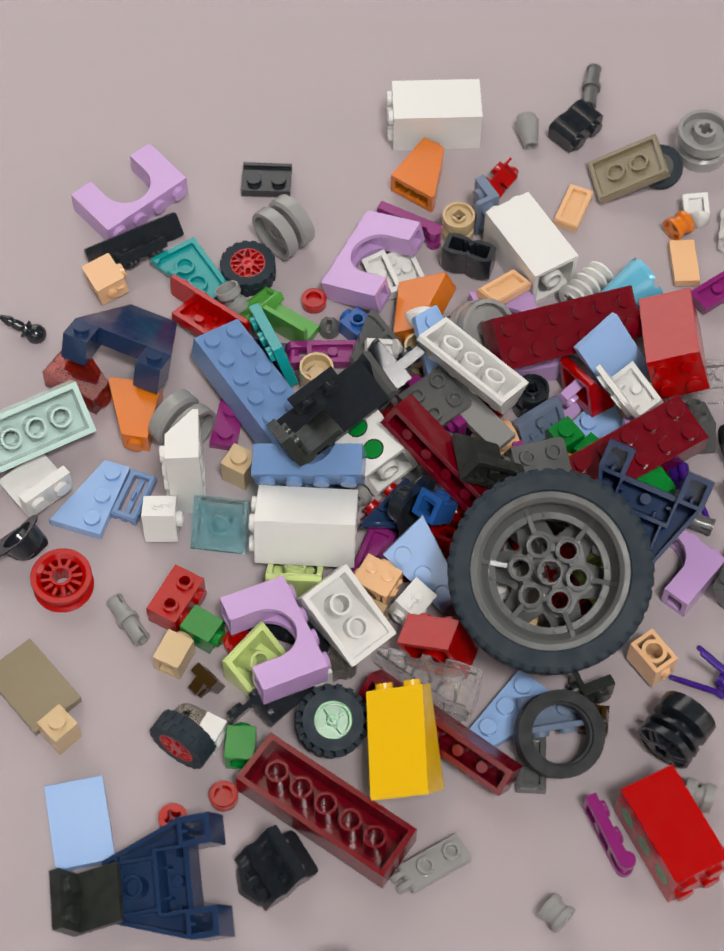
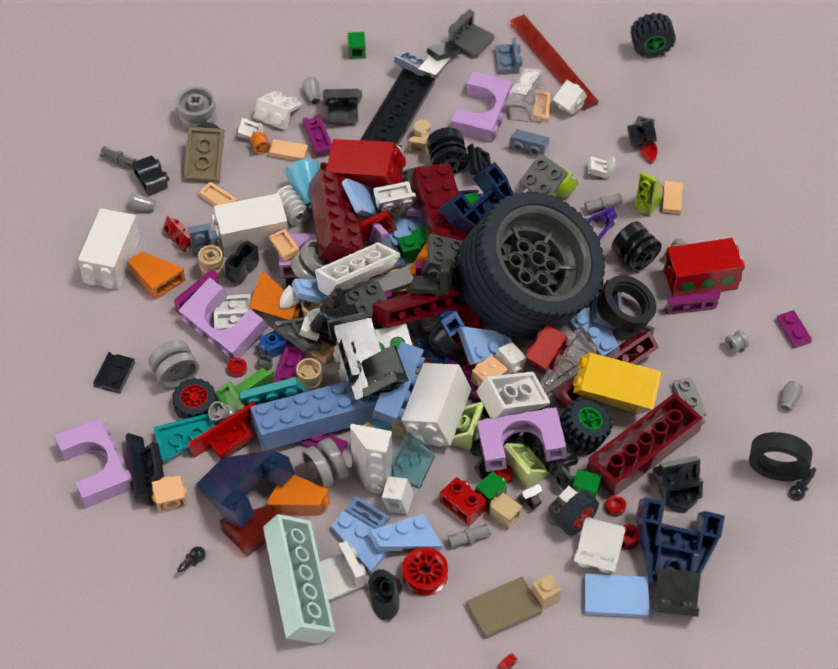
camera: 75 degrees left, 5 degrees down
none -> light blue wing [369,514,443,551]
none -> white bracket [574,518,625,573]

